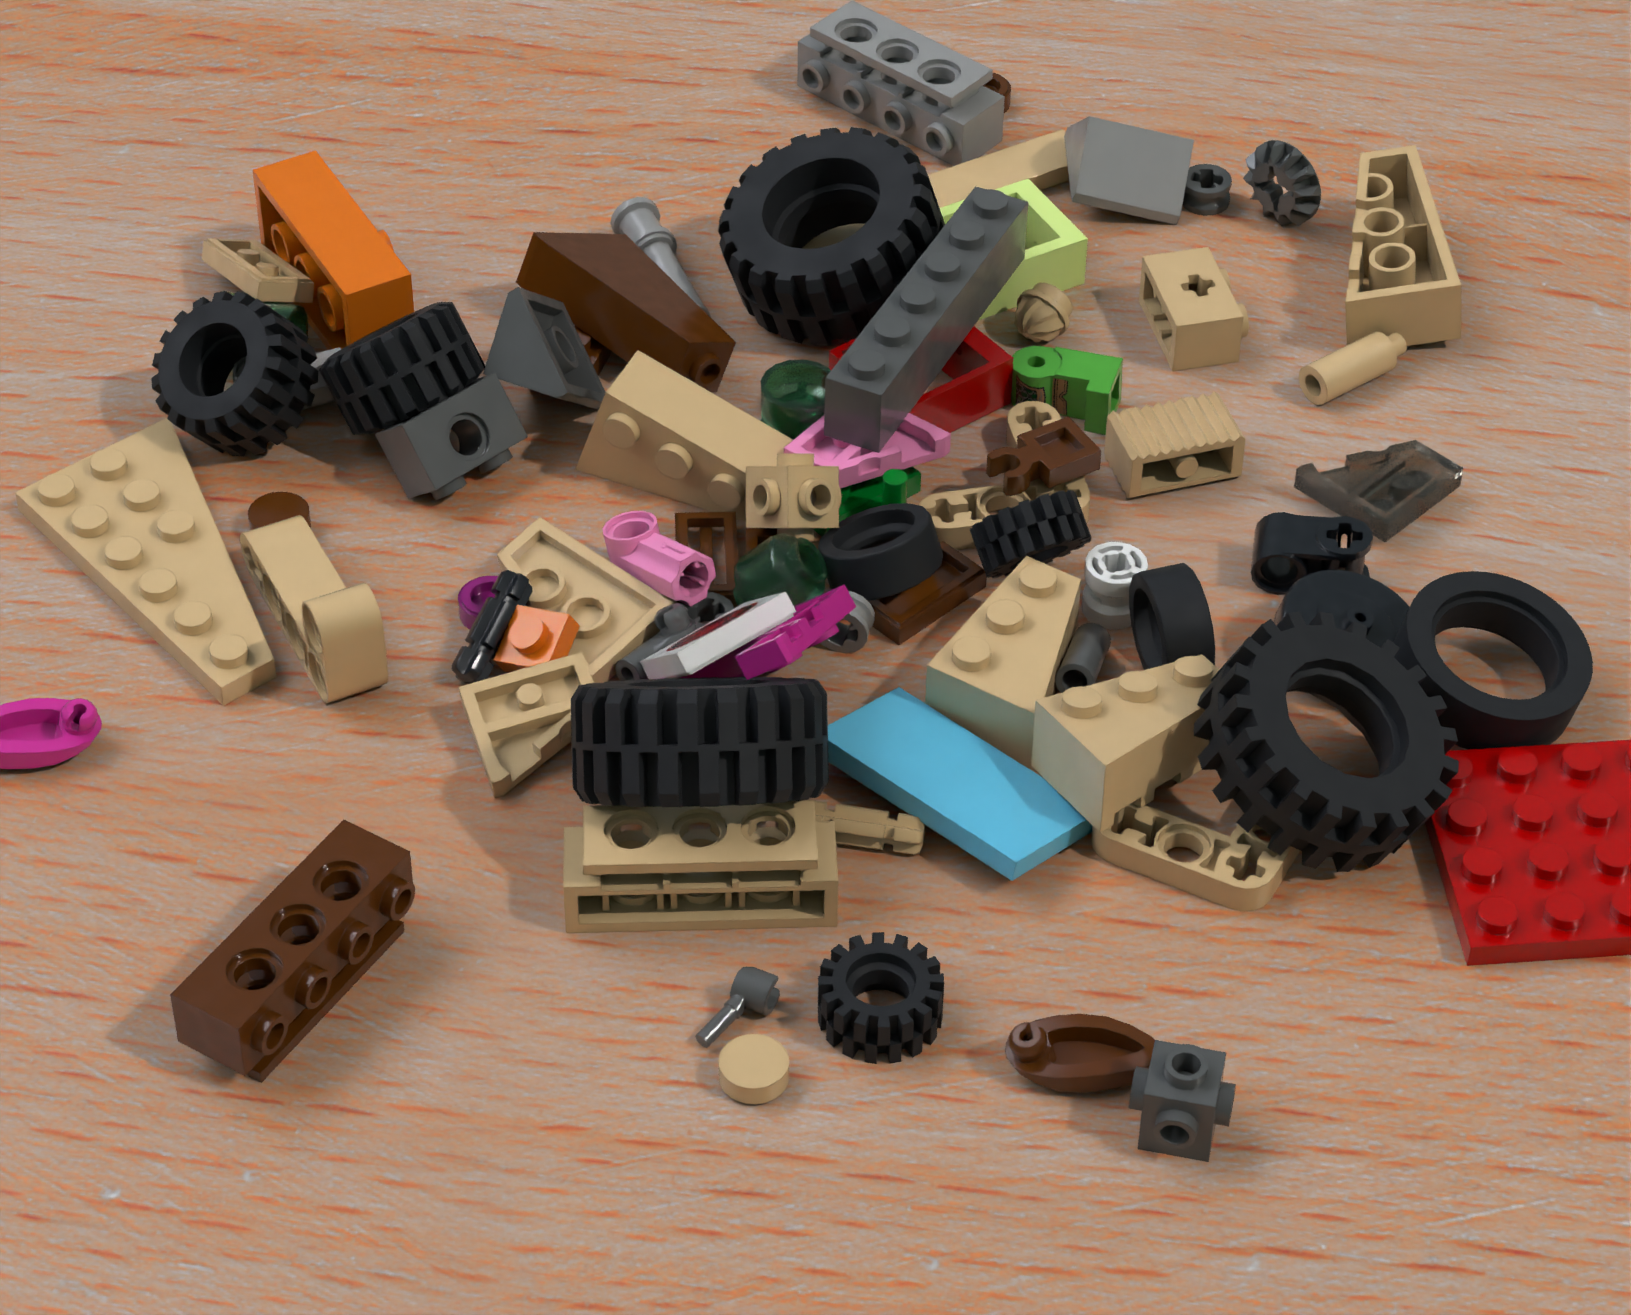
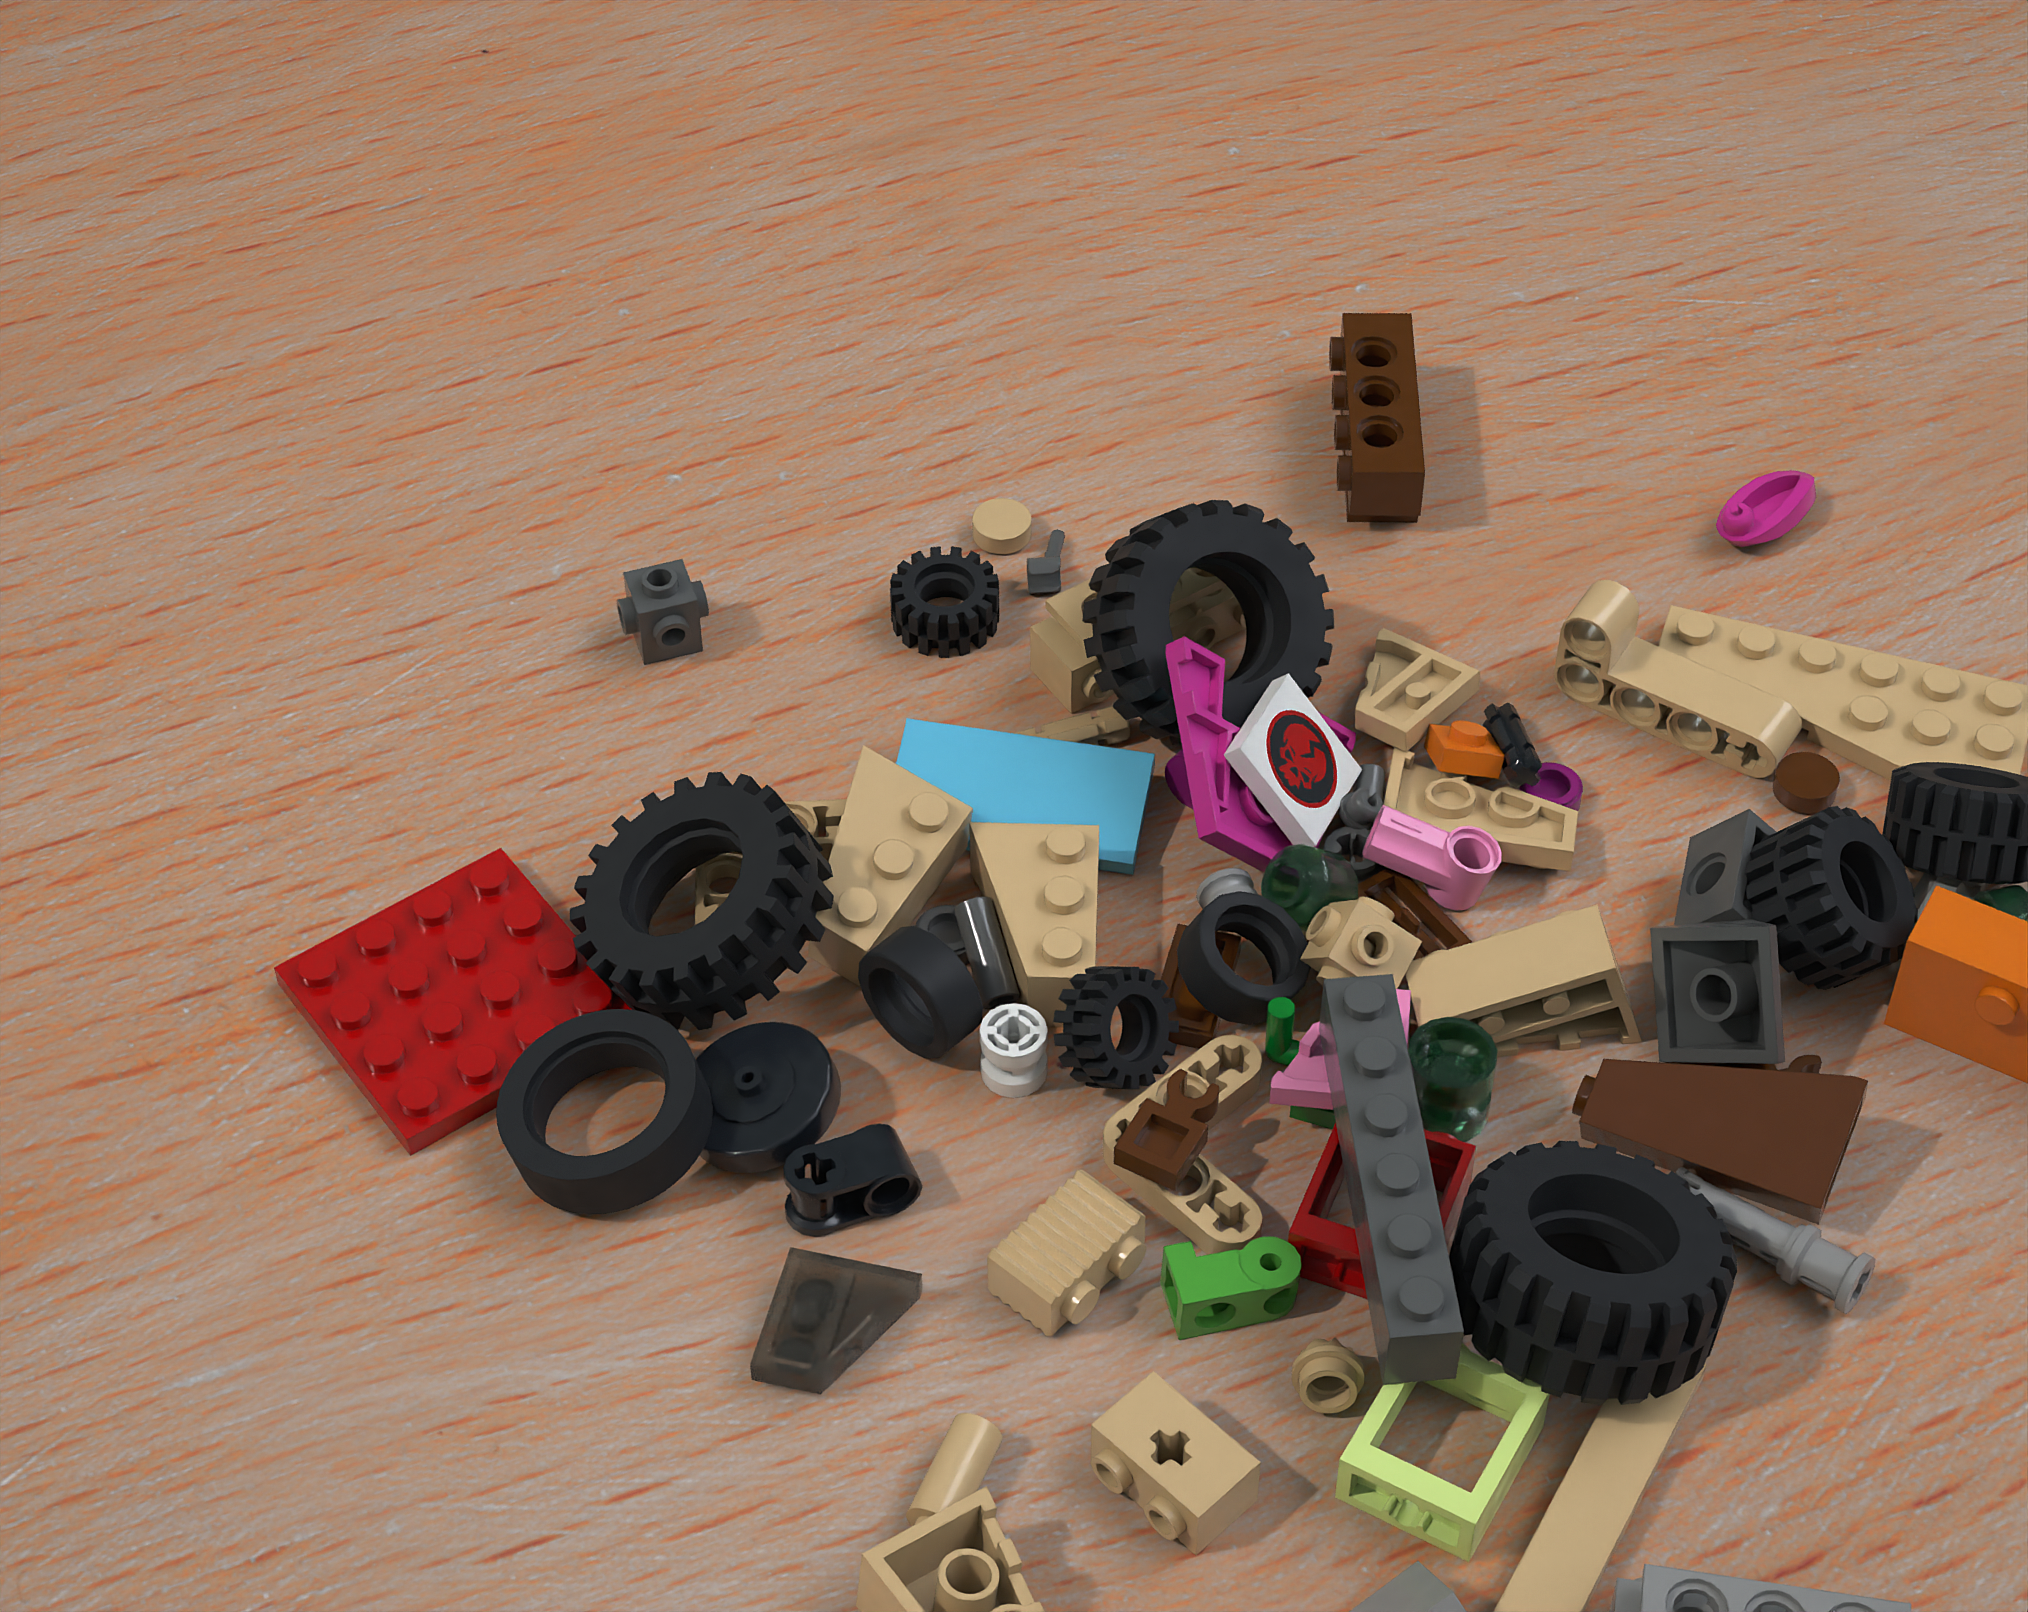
camera: 150 degrees right, 5 degrees up
reddish brown arm [1005,1014,1155,1093] -> none

